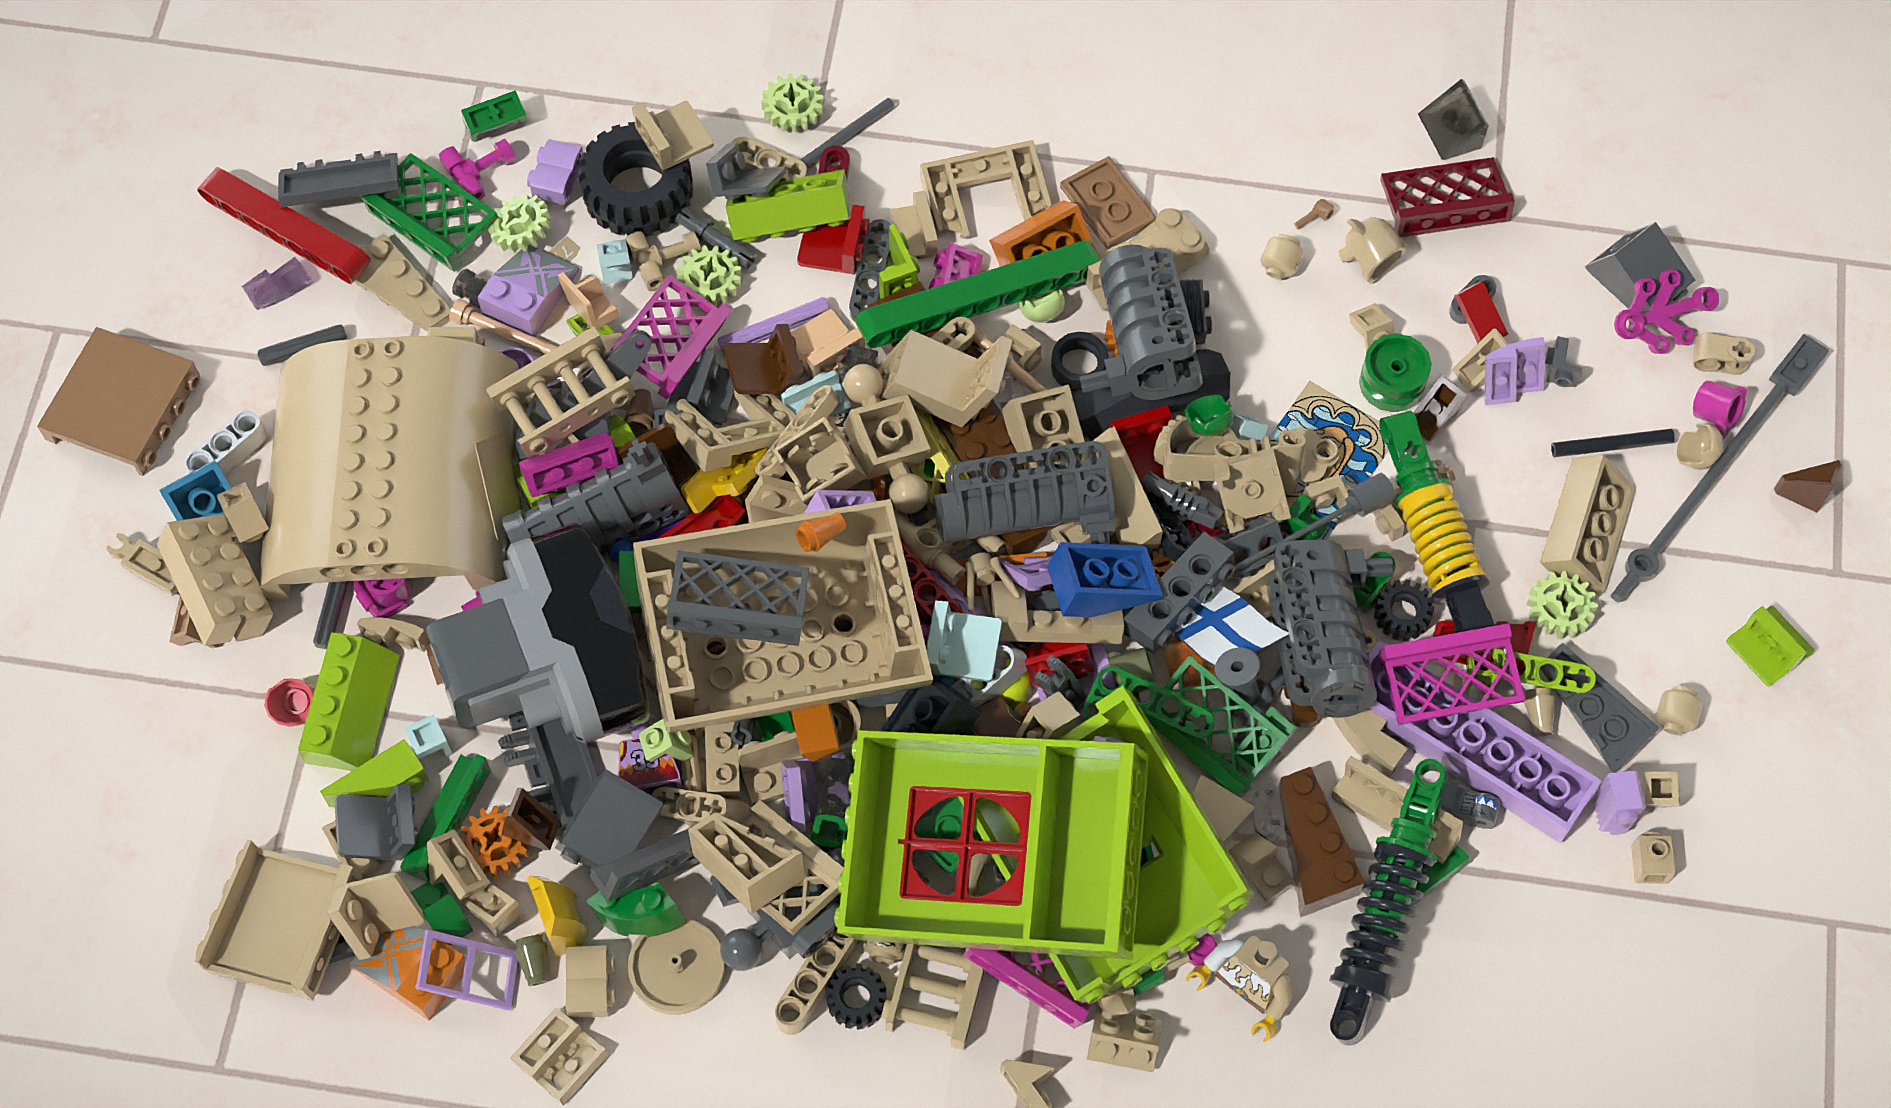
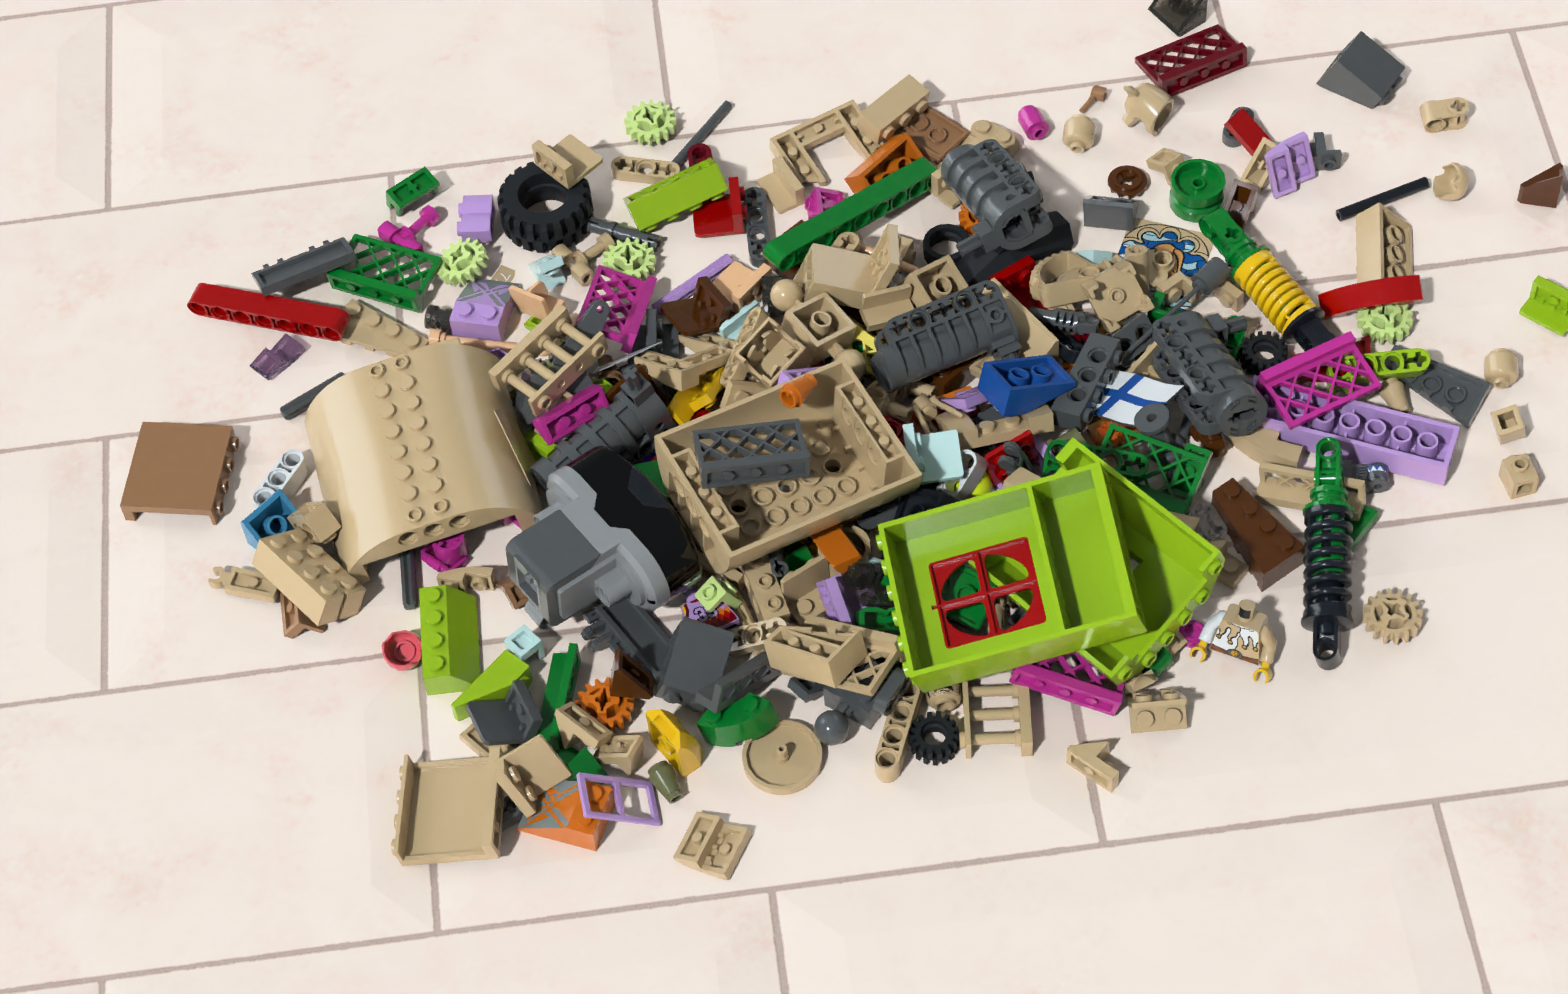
camera: 10 degrees left, 10 degrees down
tan brick [566,945,615,1018] -> none
dark grey bracket [706,143,787,200] -> none
lime bracket [879,224,920,299] -> none
yellowish green hair [1019,290,1065,323] -> none
green hair [1184,395,1234,437] -> none
lavender brick [1592,771,1645,835] -> none
dark grey bar [1611,334,1829,603] -> none
dark pink plant [1614,269,1719,354] -> none
dark pink piece [1693,380,1748,441] -> none
none -> white sticker [593,341,663,374]
none -> tan brick [857,74,930,145]
none -> tan panel [859,283,915,332]
none -> dark pink brick [1018,105,1049,140]
none -> dark grey slope [1083,195,1139,231]
none -> reddish brown gear [1108,165,1147,199]
none -> red slope [1318,275,1424,320]
none -> tan gear [1362,588,1423,645]

